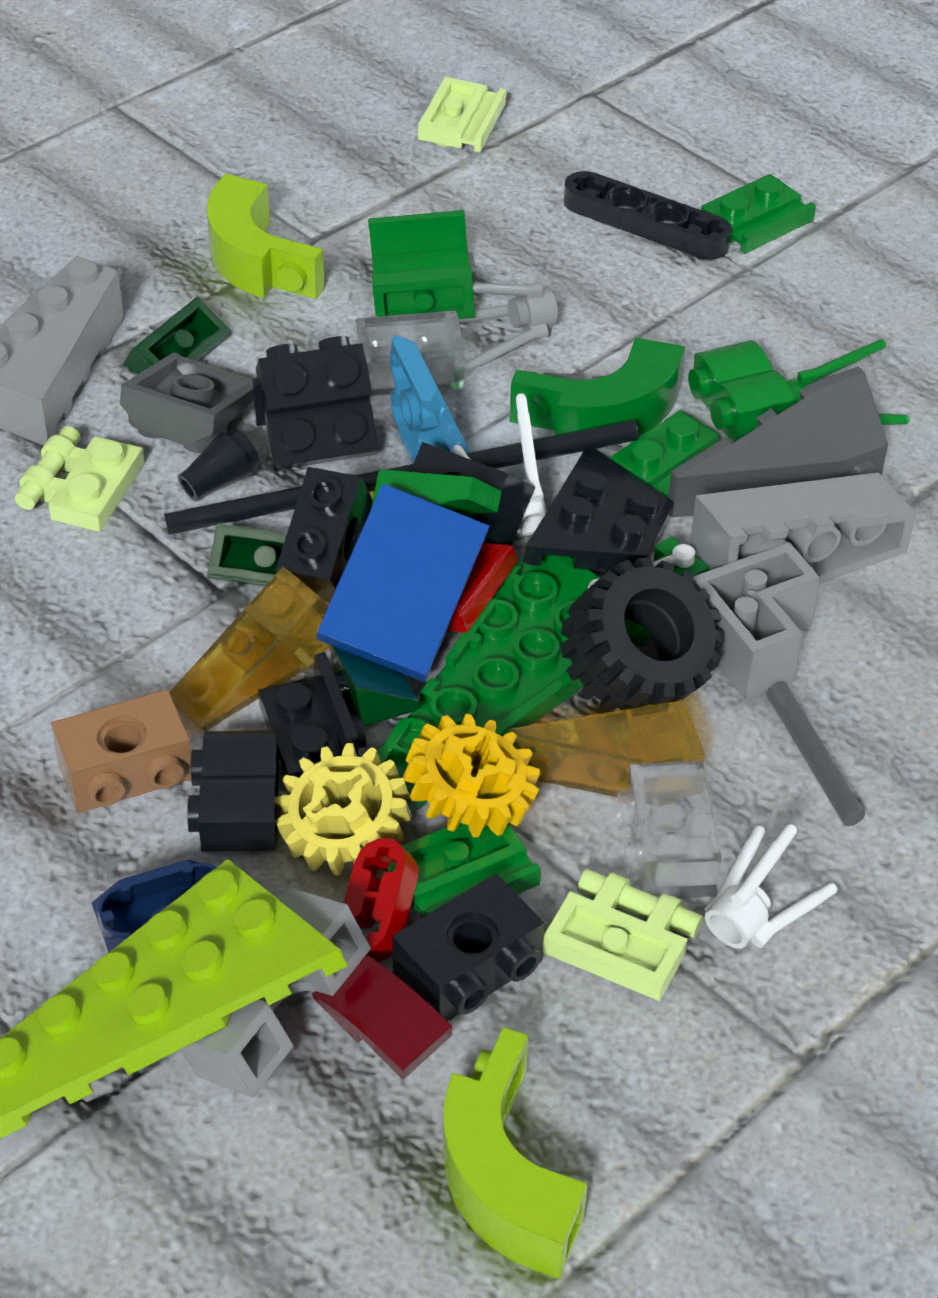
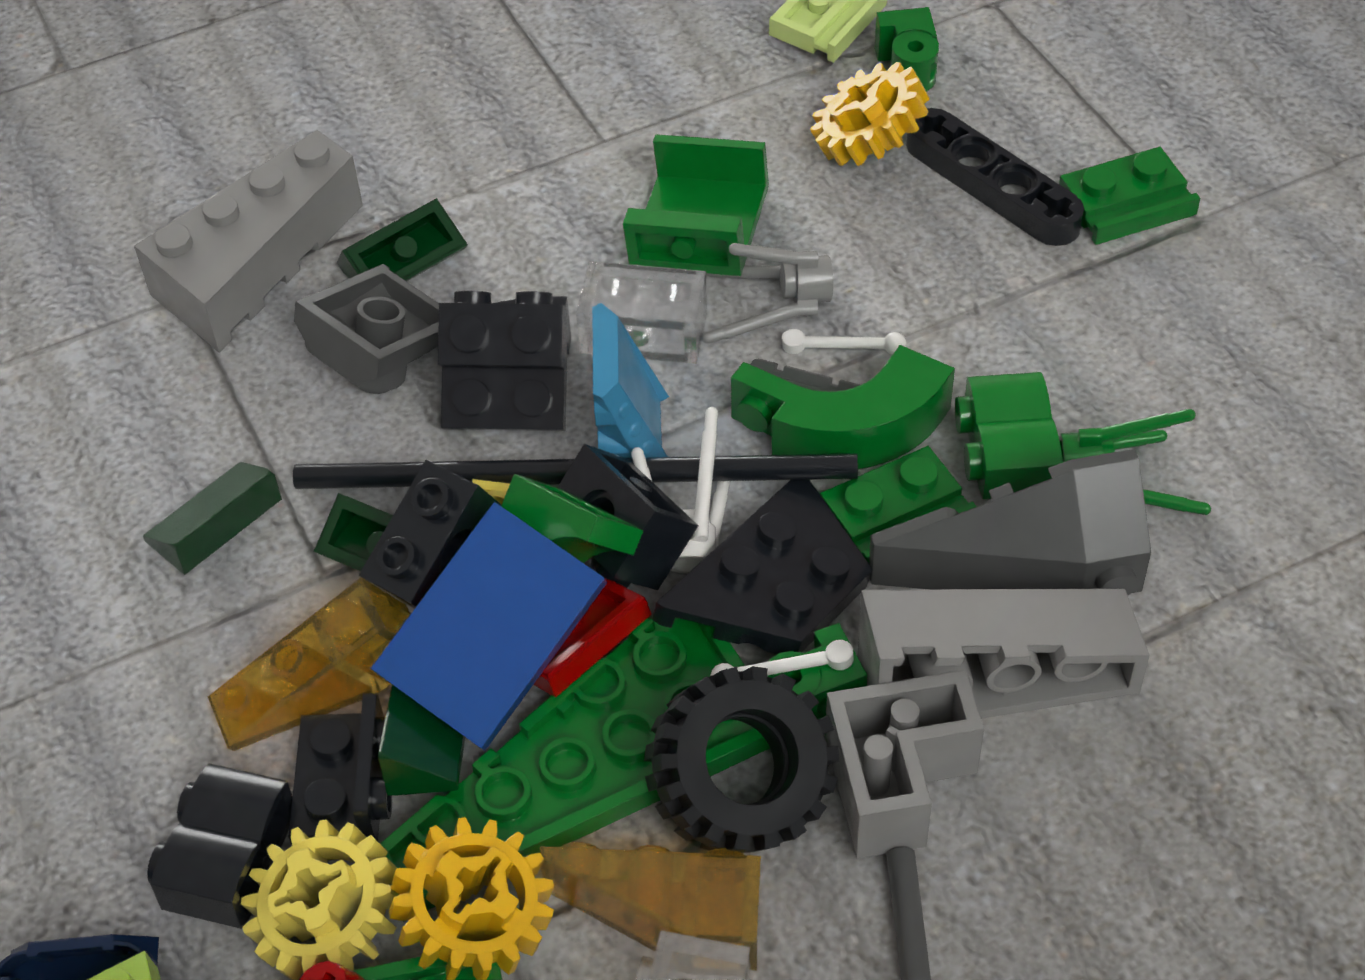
camera: 20 degrees right, 5 degrees up
yellowish green plate [15,426,145,532] -> none
medium nougat brick [51,689,191,813] -> none
black cone [177,429,260,501] -> none
lime arch [207,173,325,299] -> none
none -> dark green slope [143,462,282,575]
none -> white hinge [782,329,907,355]
none -> yellow gear [810,62,930,166]
none -> green leg [874,7,939,92]

